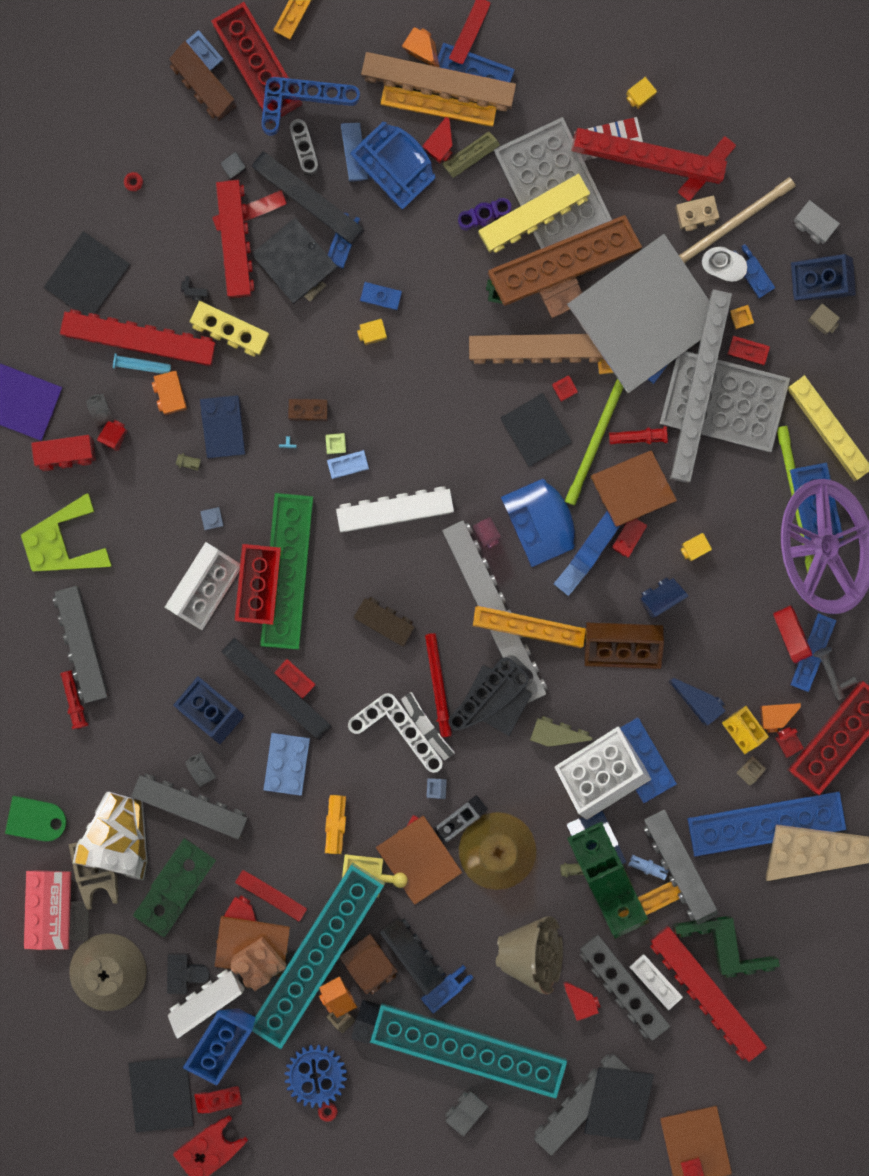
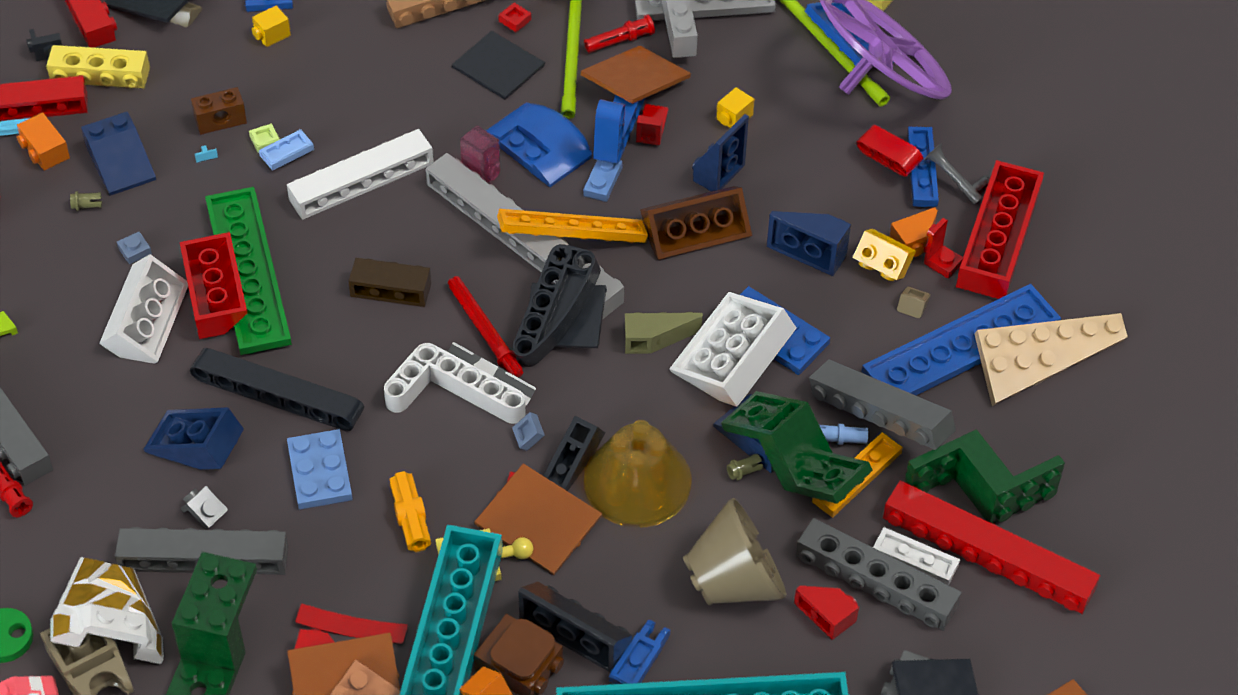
camera: 20 degrees left, 35 degrees down
red plate [275,659,316,699] -> none

